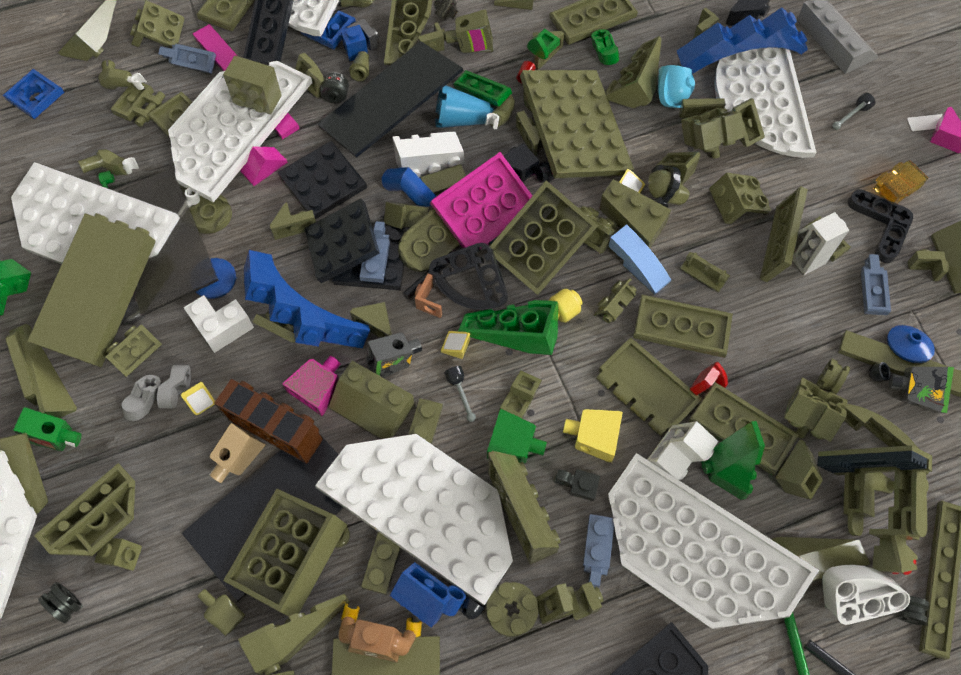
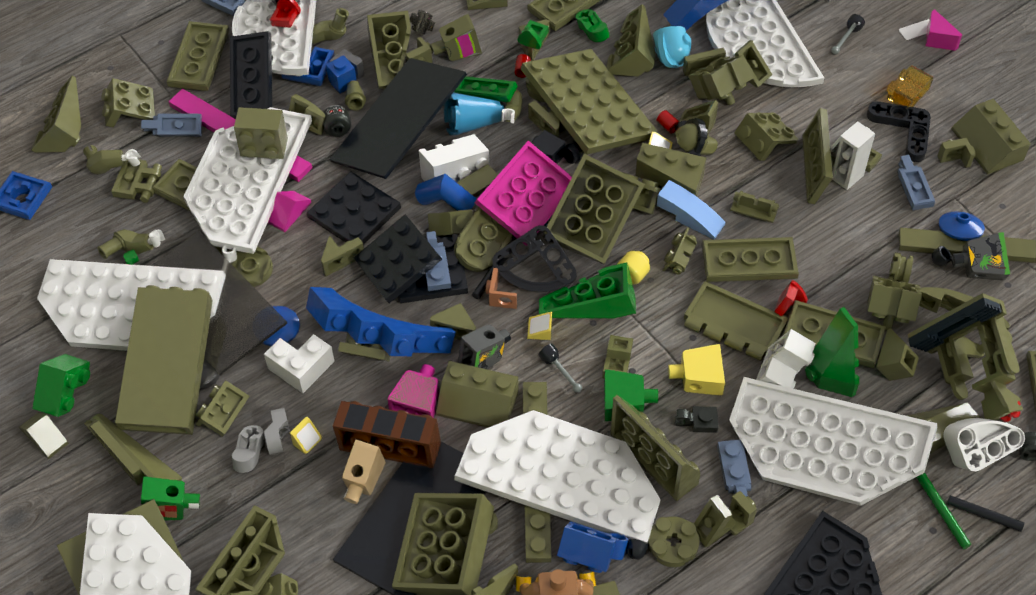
camera: 15 degrees left, 10 degrees down
none -> red hinge [656,110,680,134]

